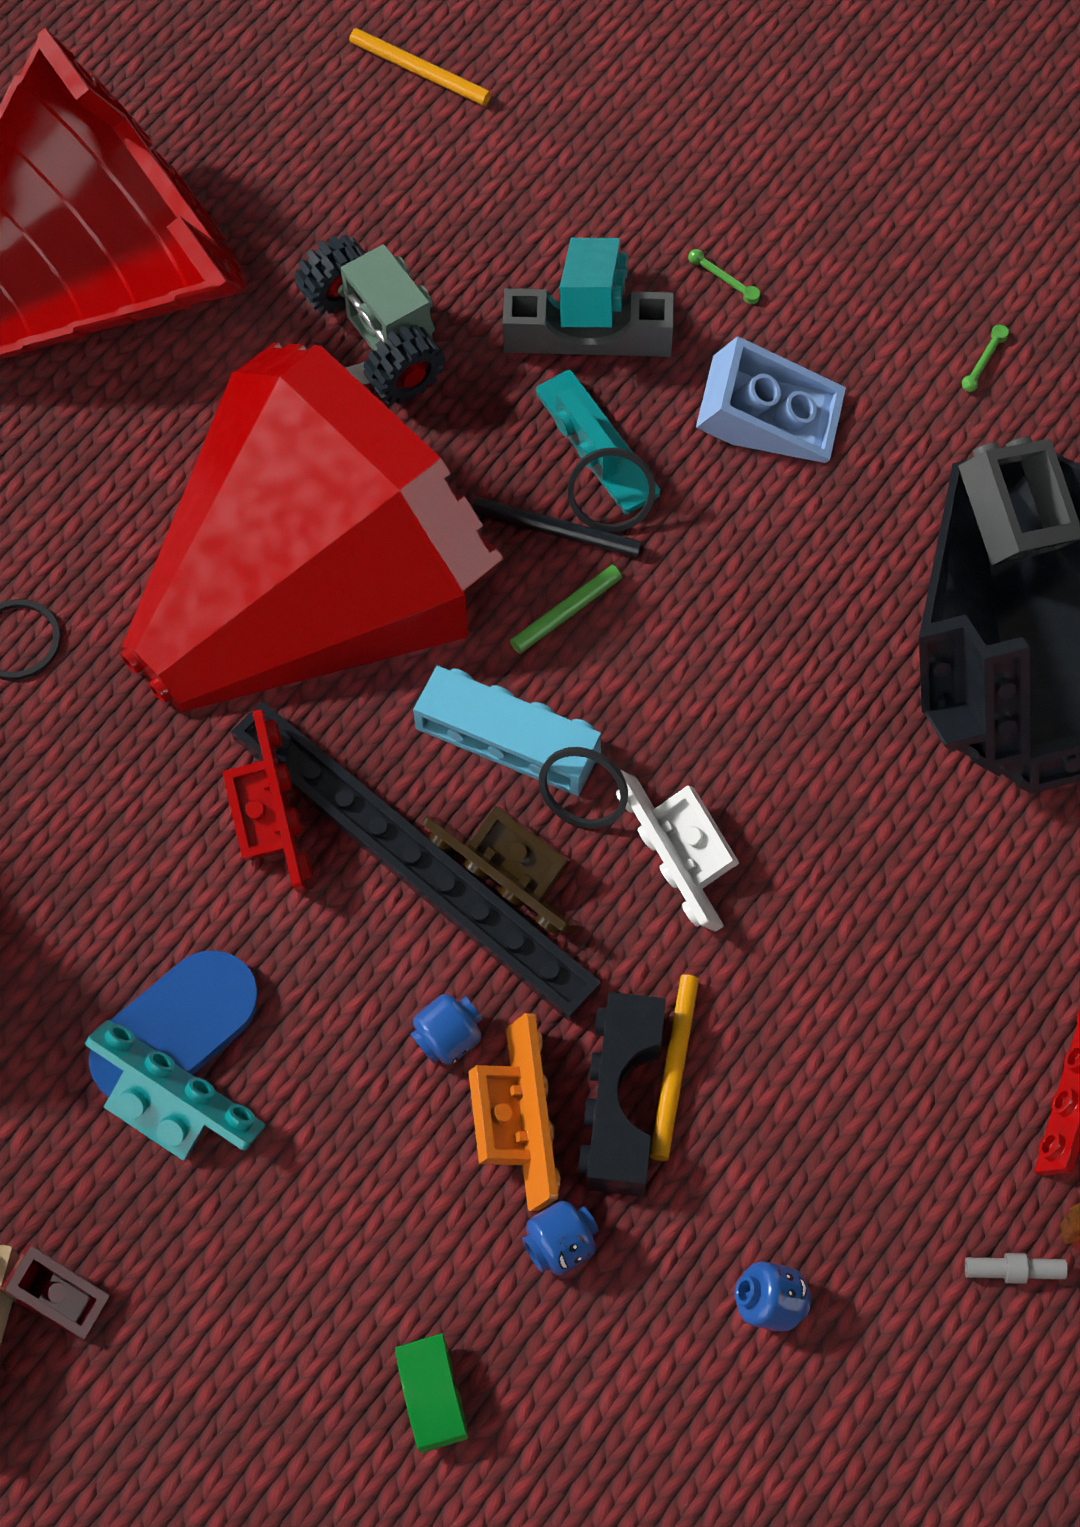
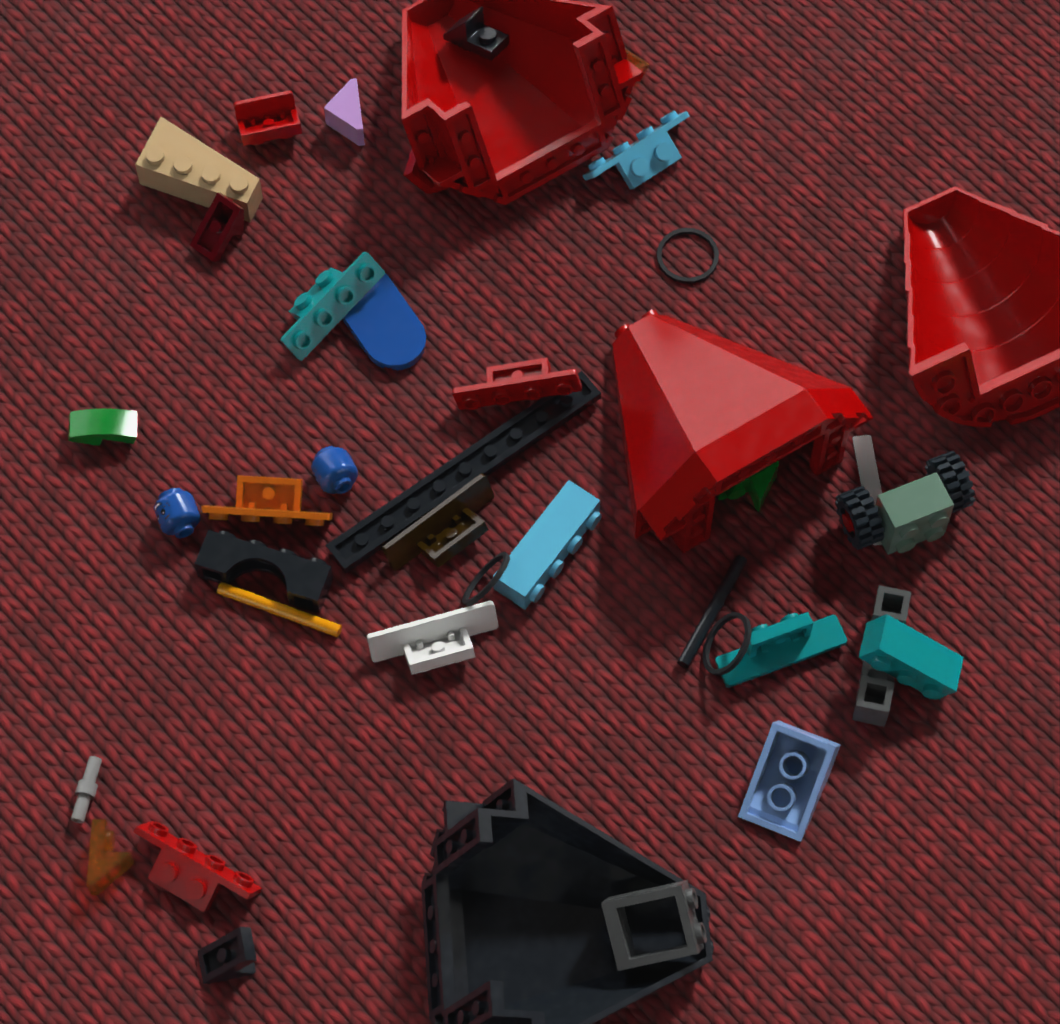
camera: 100 degrees right, 0 degrees up
bright green bar [510,565,622,654] -> none
bright green hinge [688,249,760,304] -> none
blue head [735,1261,811,1332] -> none
bright green hinge [962,324,1009,392] -> none

